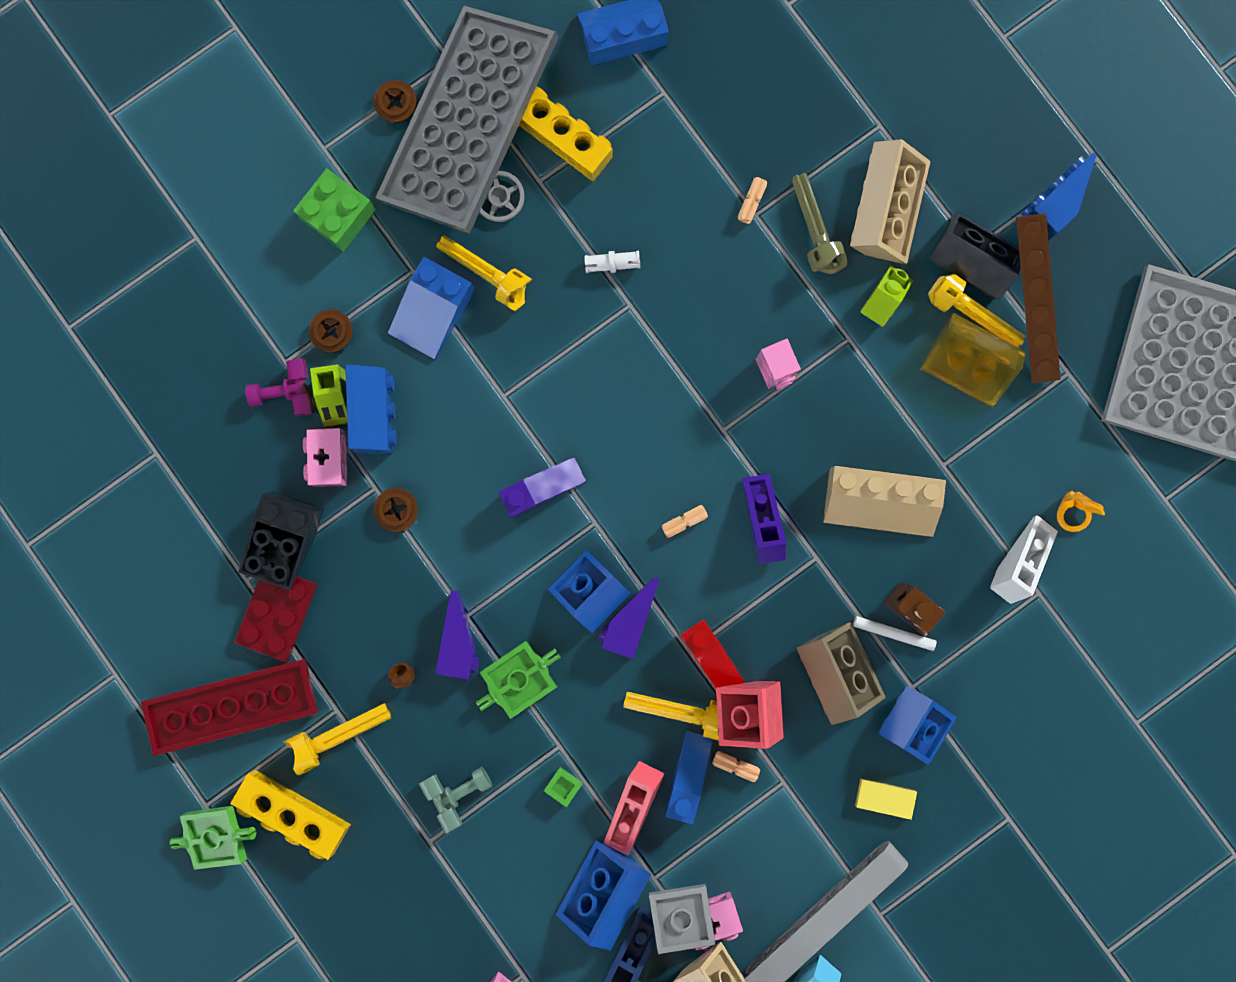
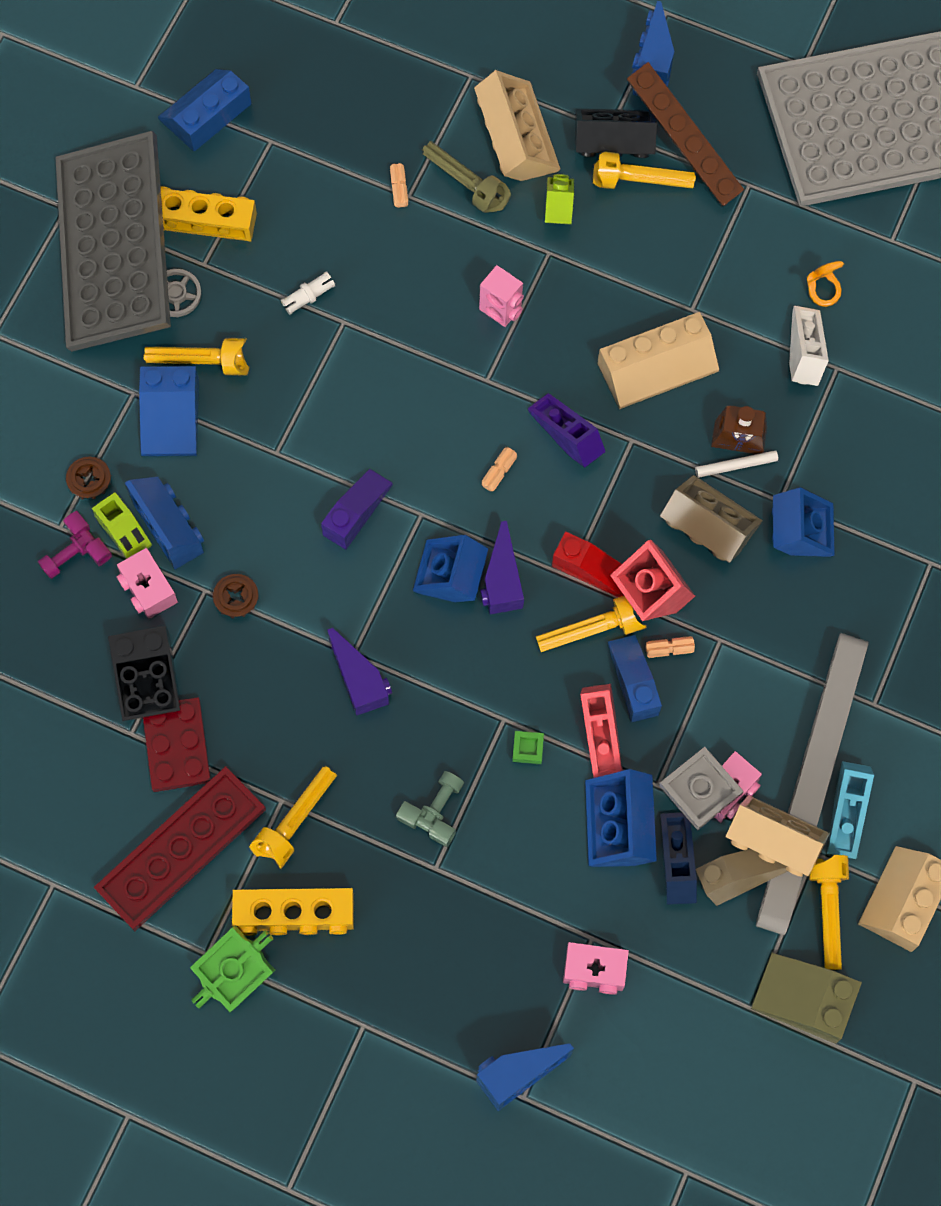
camera: 35 degrees left, 15 degrees down
bright green brick [293,168,376,252] -> none
reddish brown gear [374,80,417,124] -> none
reddish brown plate [388,663,415,688] -> none
bright green plate [476,641,561,719] -> none
light yellow tile [855,778,917,820] -> none
clear yellow slope [921,313,1026,408] -> none

